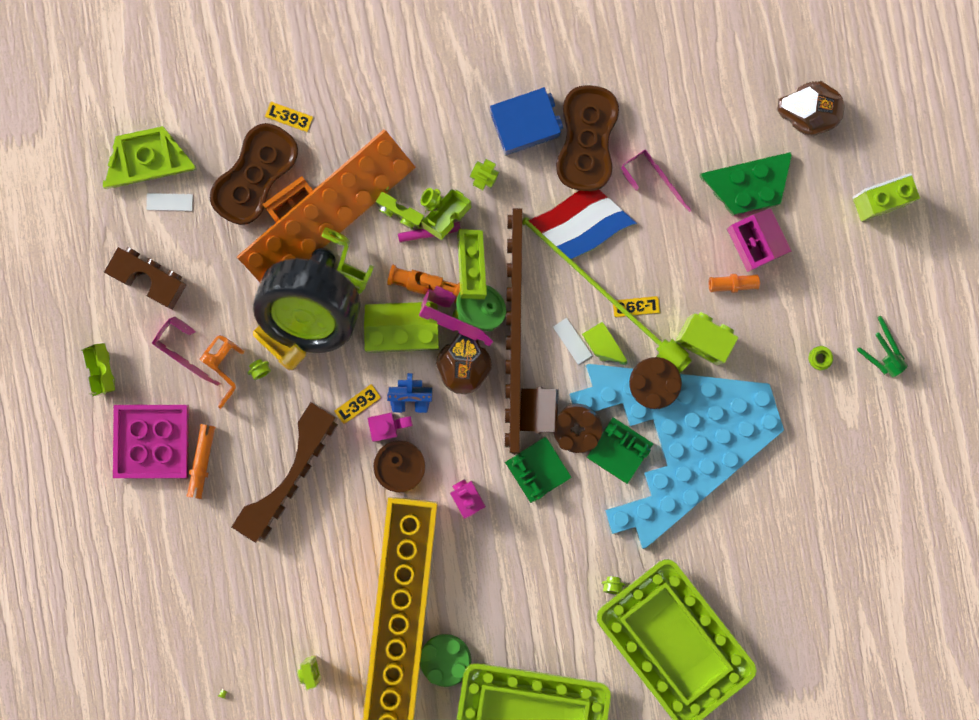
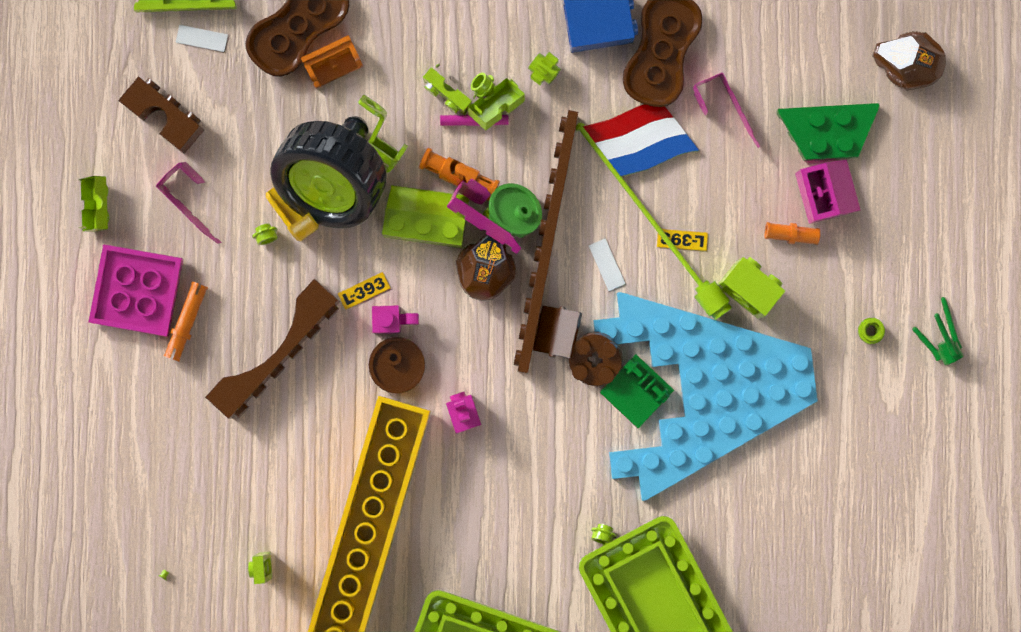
camera: 15 degrees right, 0 degrees up
orange piece [199,335,244,409] -> none
orange plate [237,130,416,282] -> none
blue hips [387,373,433,413] -> none
bright green piece [420,634,472,687] -> none
lime plate [457,229,487,299] -> none
green hinge [505,437,572,503] -> none
lime slope [582,321,628,365] -> none
reddish brown piece [629,357,682,409] -> none
lime piece [852,173,920,222] -> none

